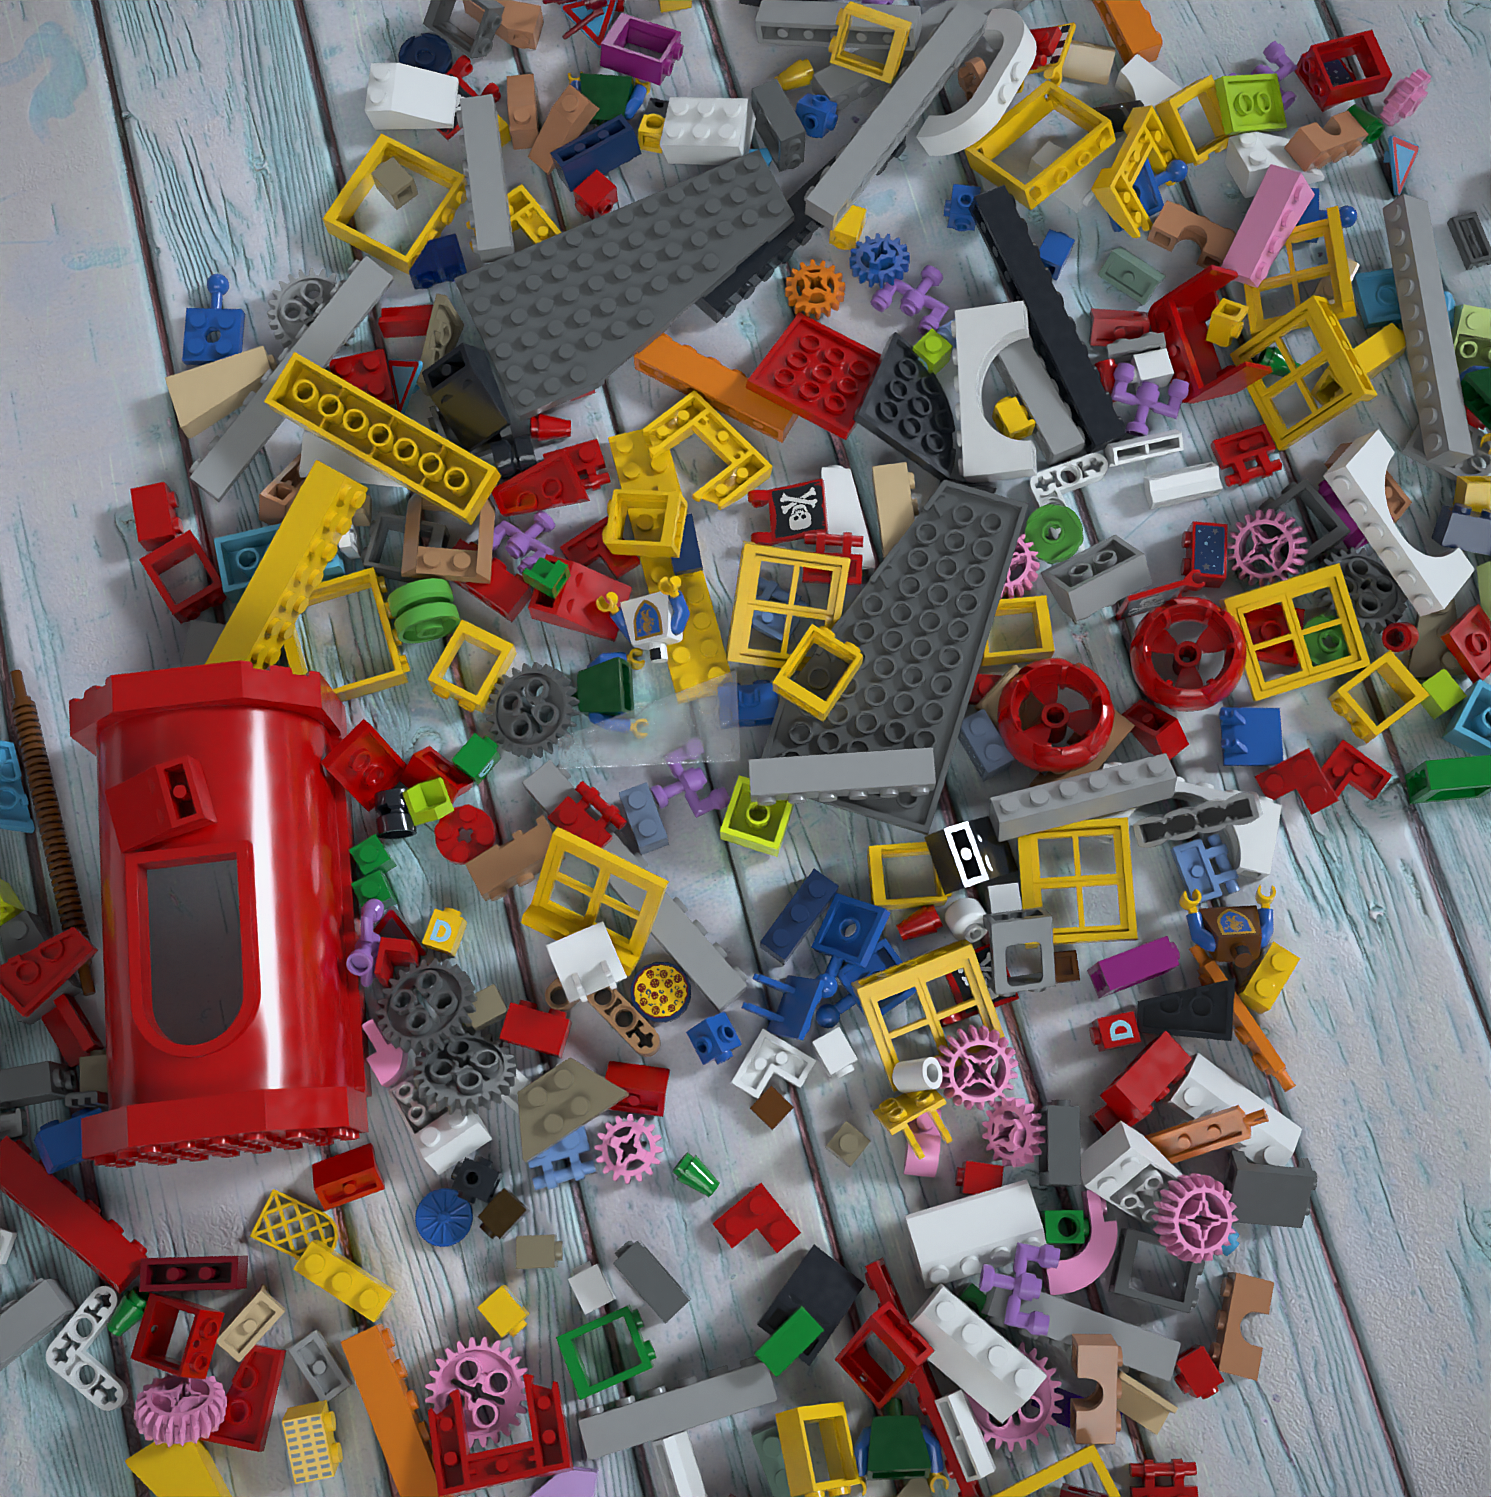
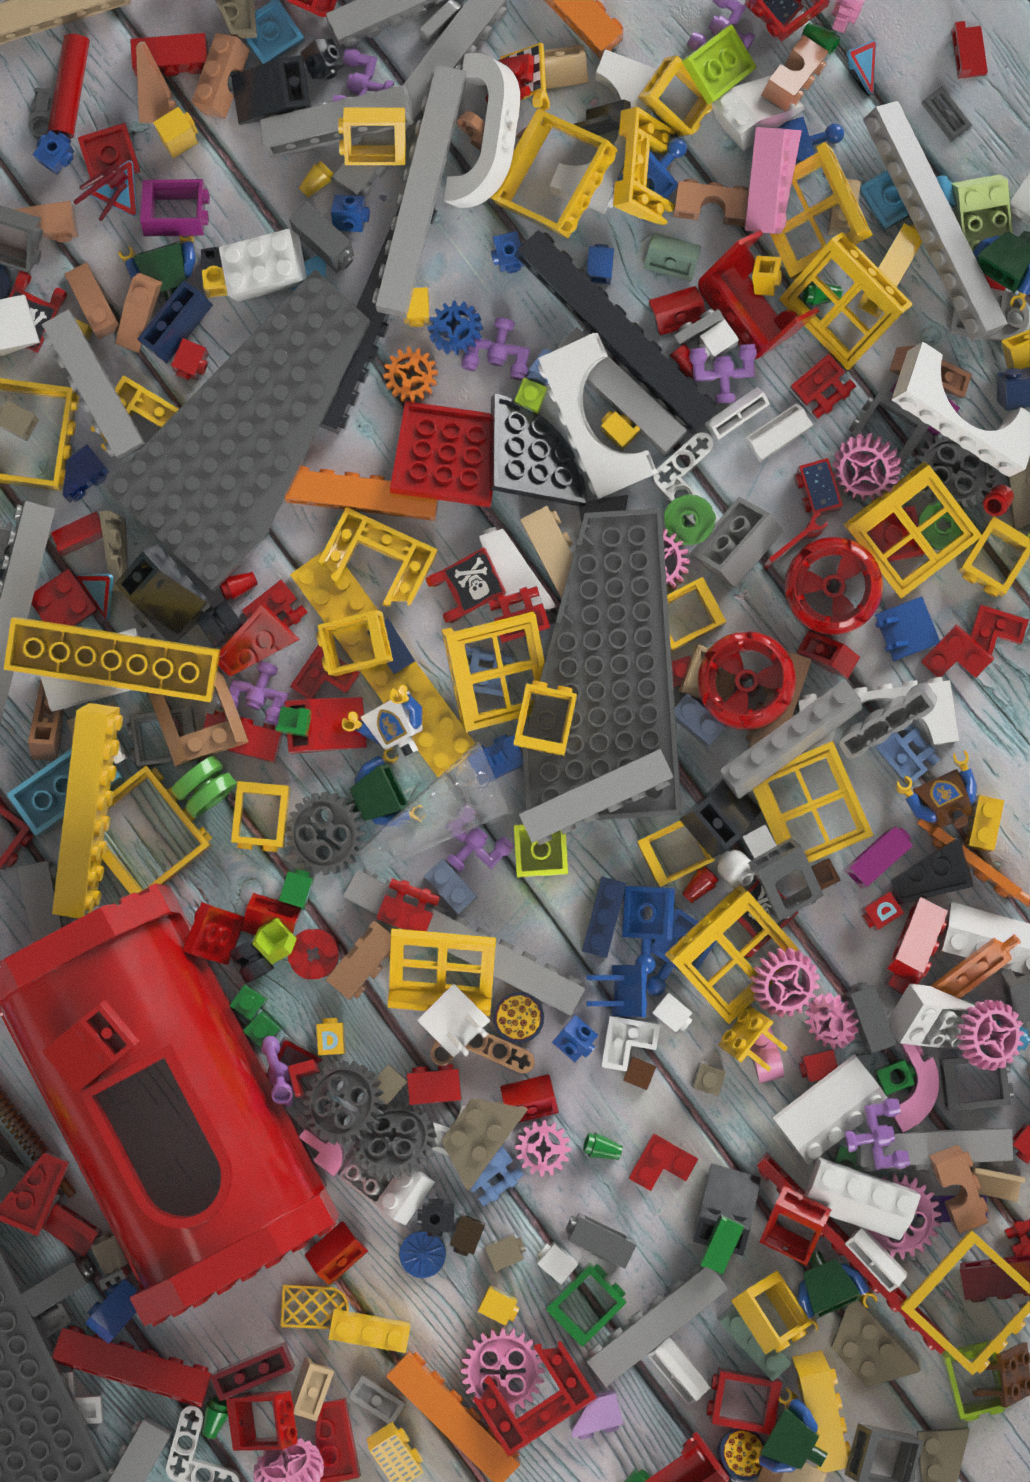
camera: 20 degrees left, 10 degrees up
white brick [892,1057,942,1093] -> none

